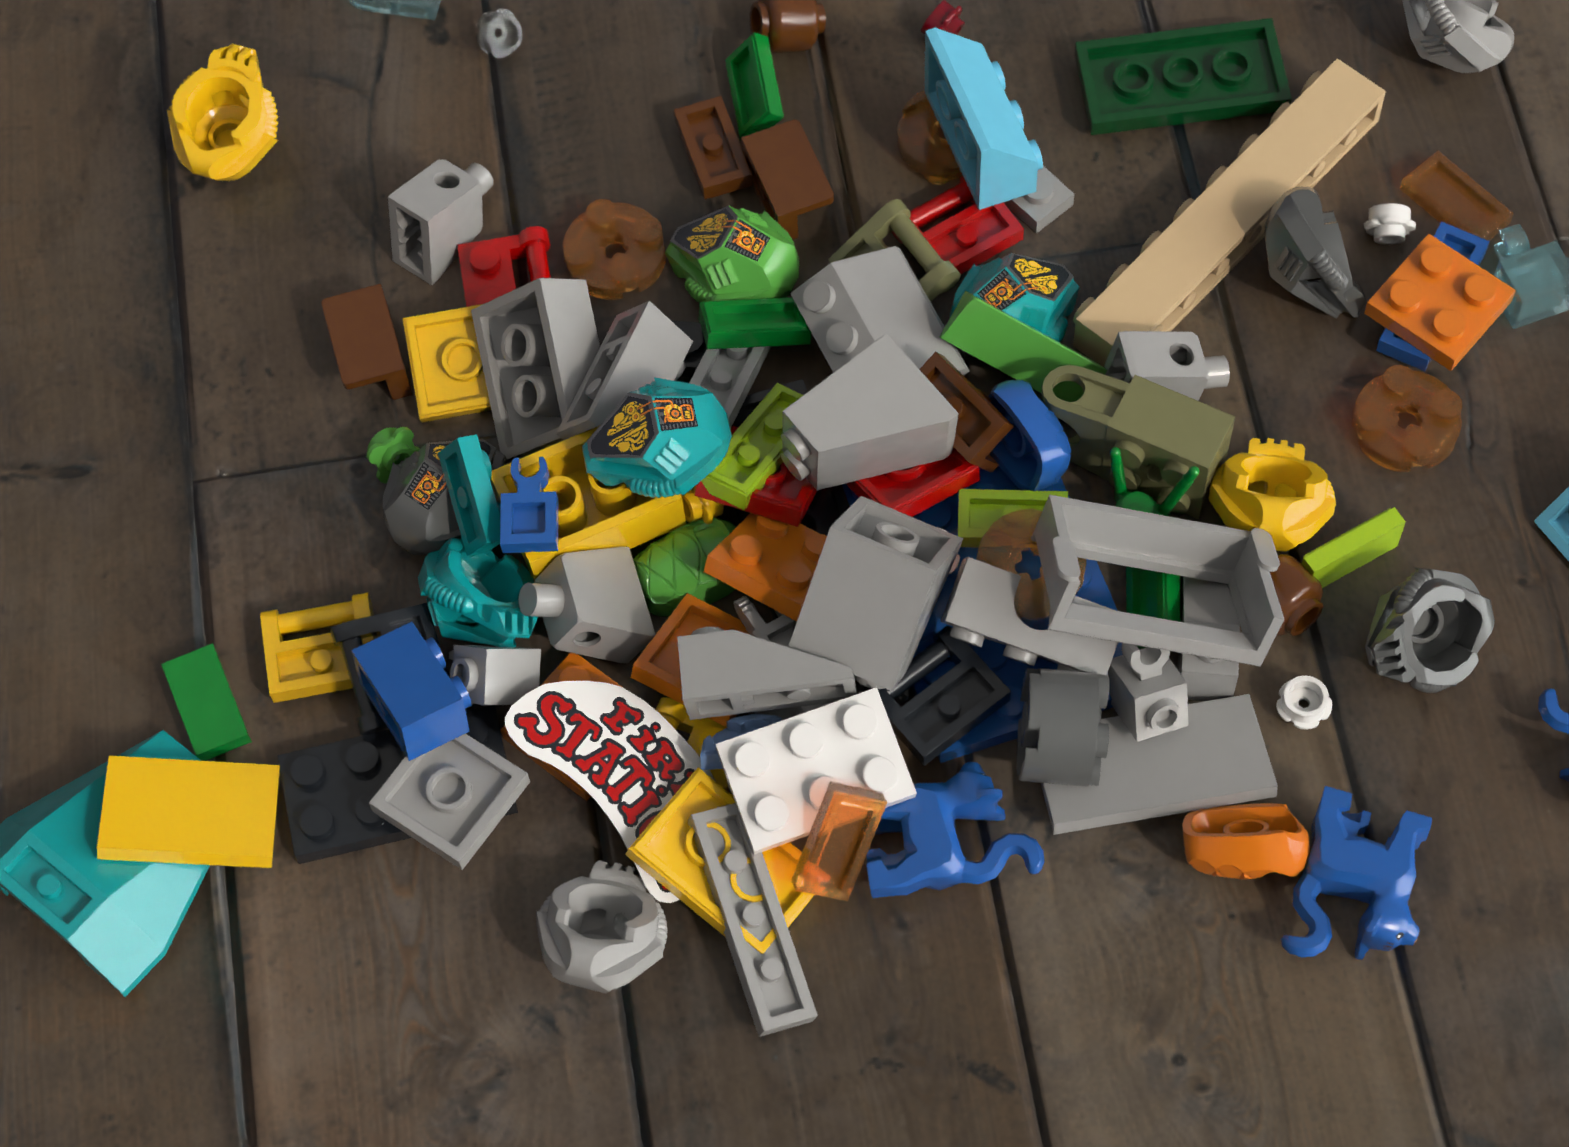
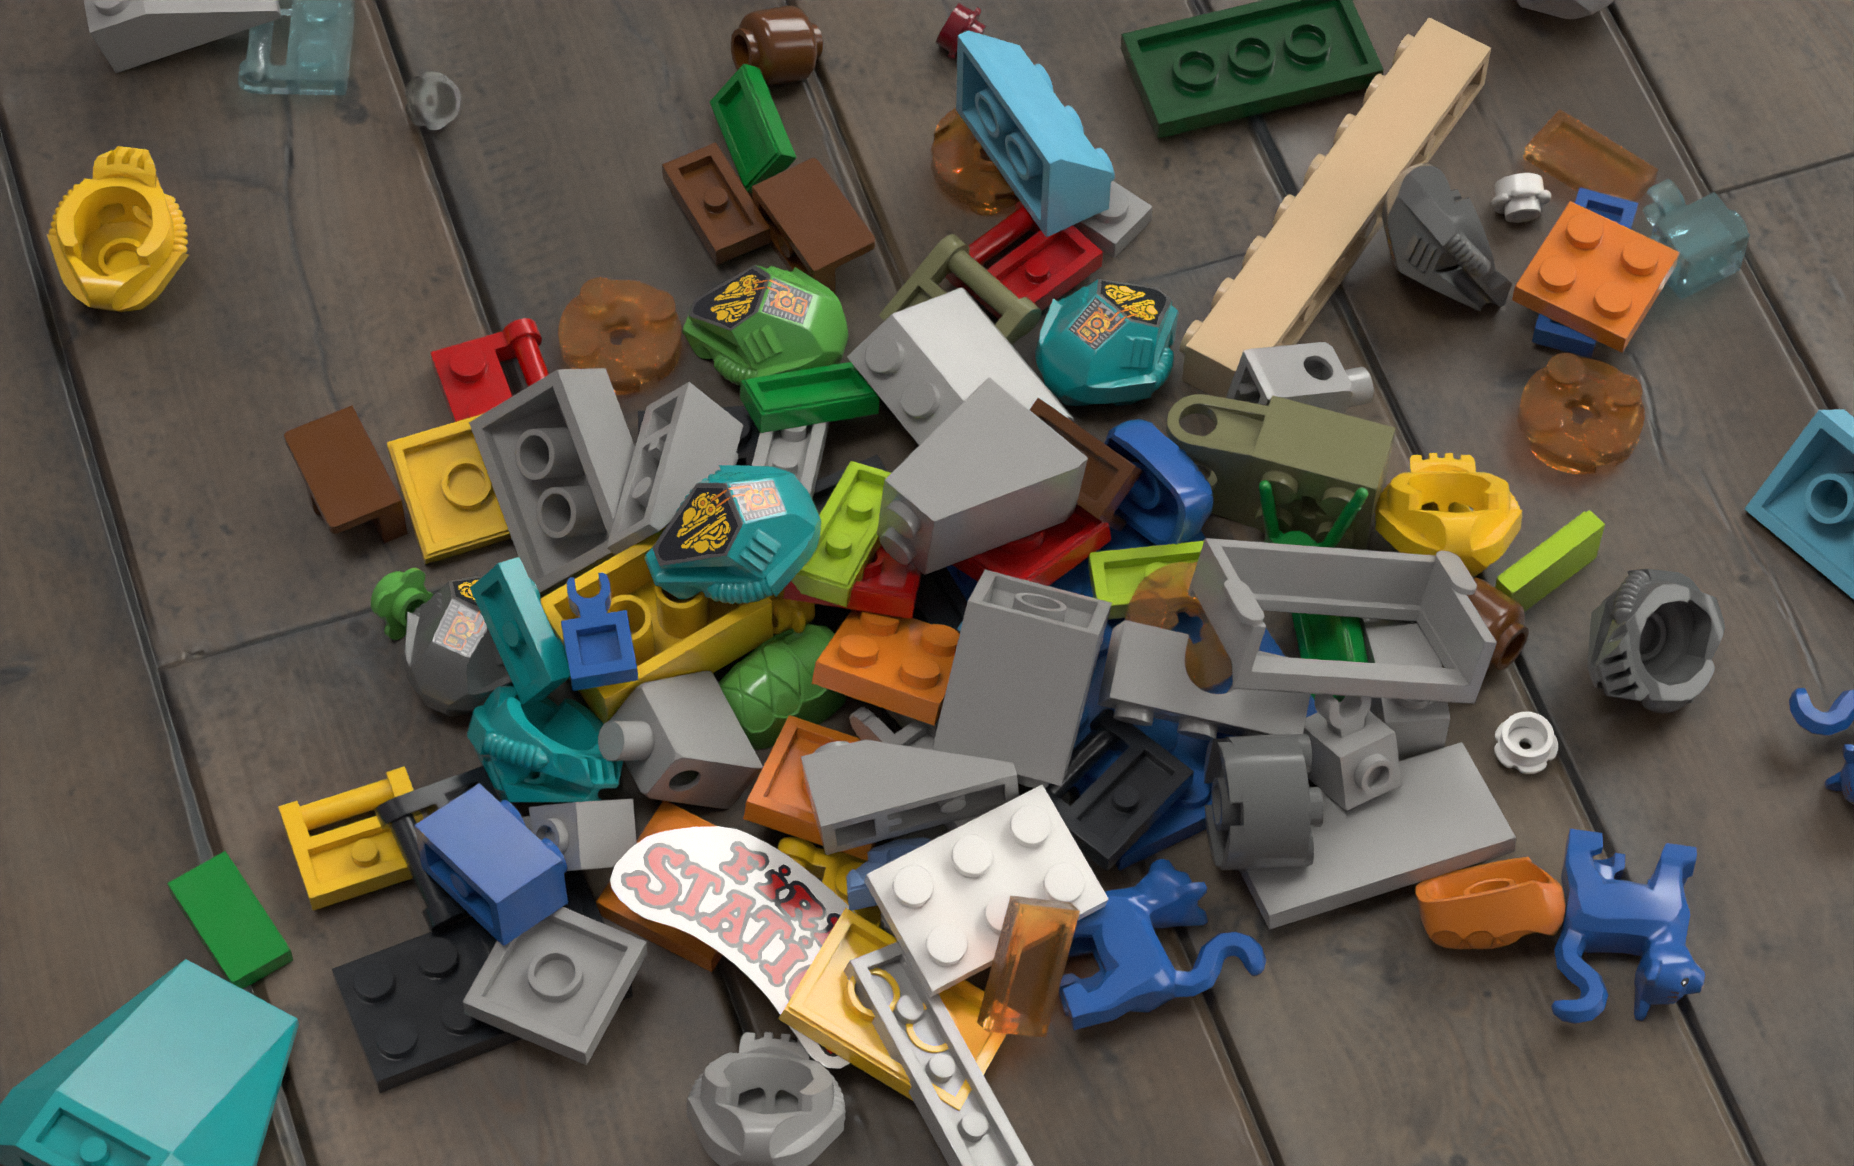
camera: 15 degrees left, 5 degrees down
yellow tile [97,756,280,868] -> none
light grey torso [388,160,494,285] -> none
bright green slope [940,290,1108,402] -> none

